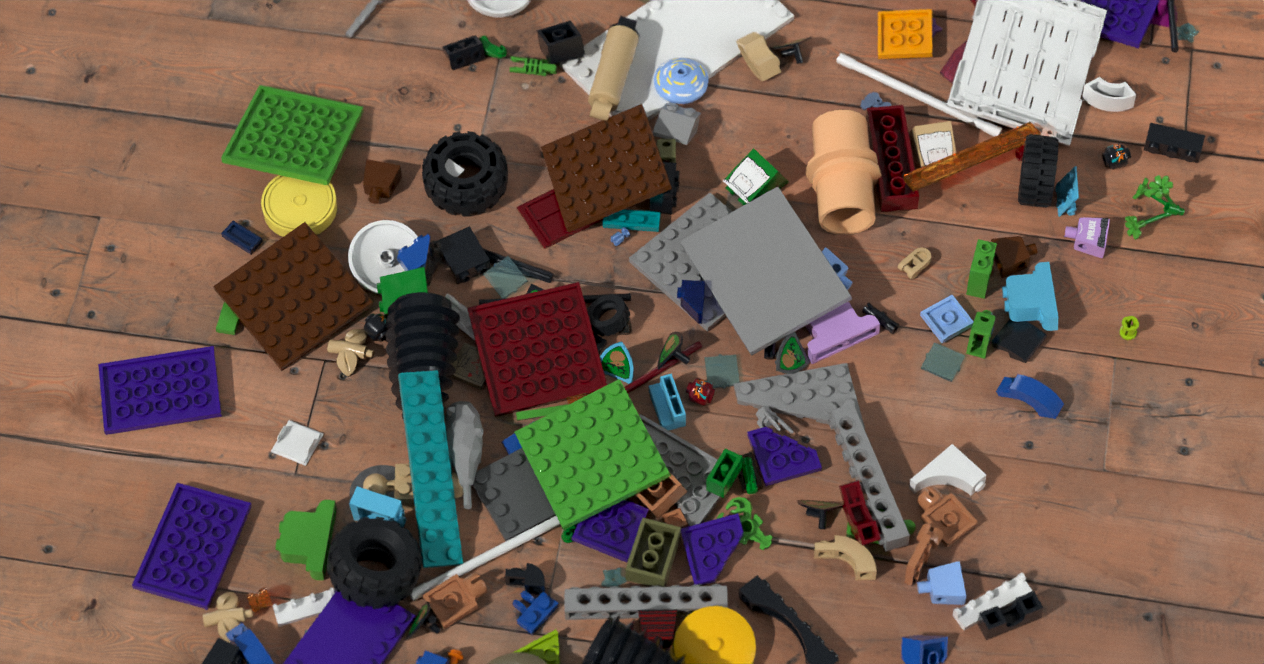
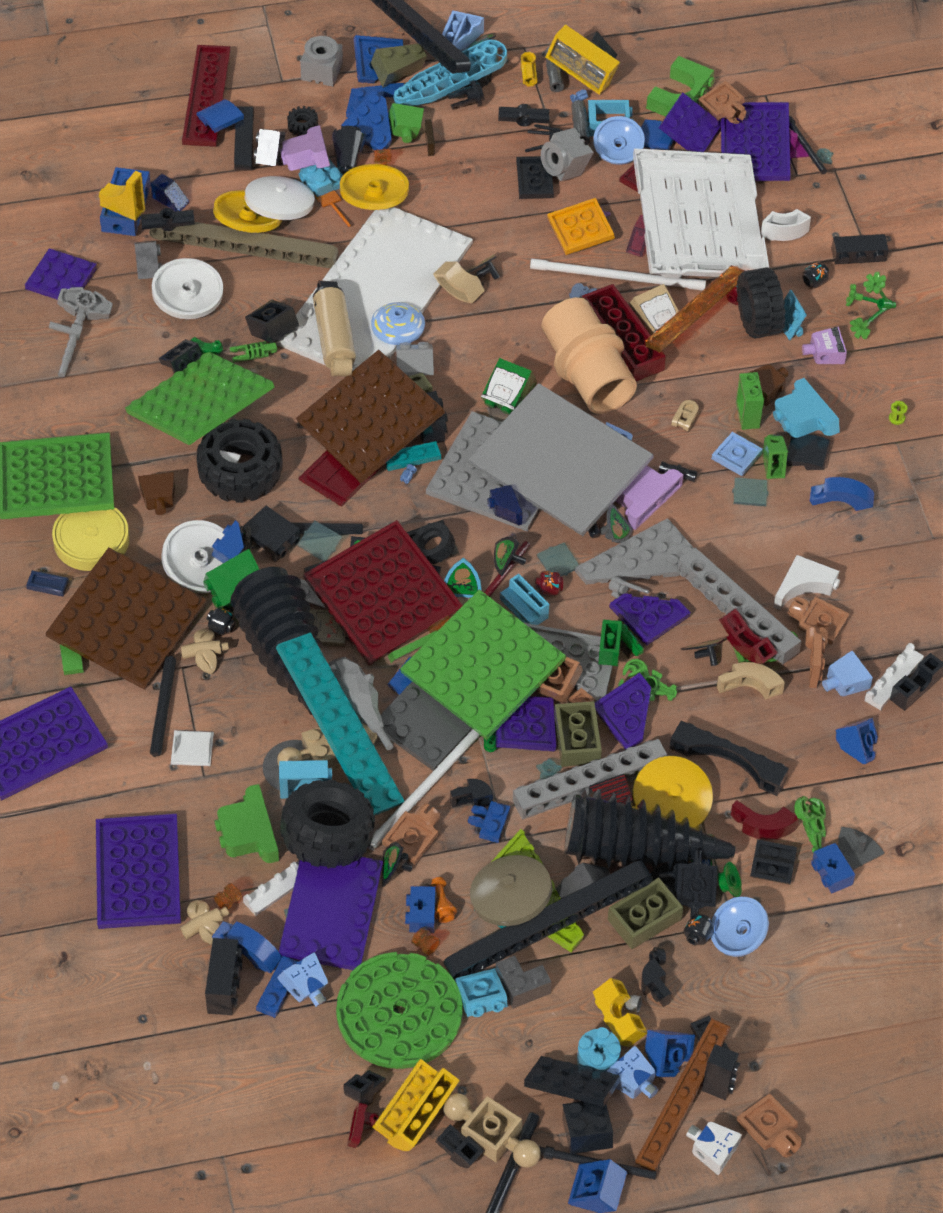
camera: 25 degrees left, 5 degrees down
none -> bright green plate [125,352,275,445]
none -> black axle [150,656,176,757]

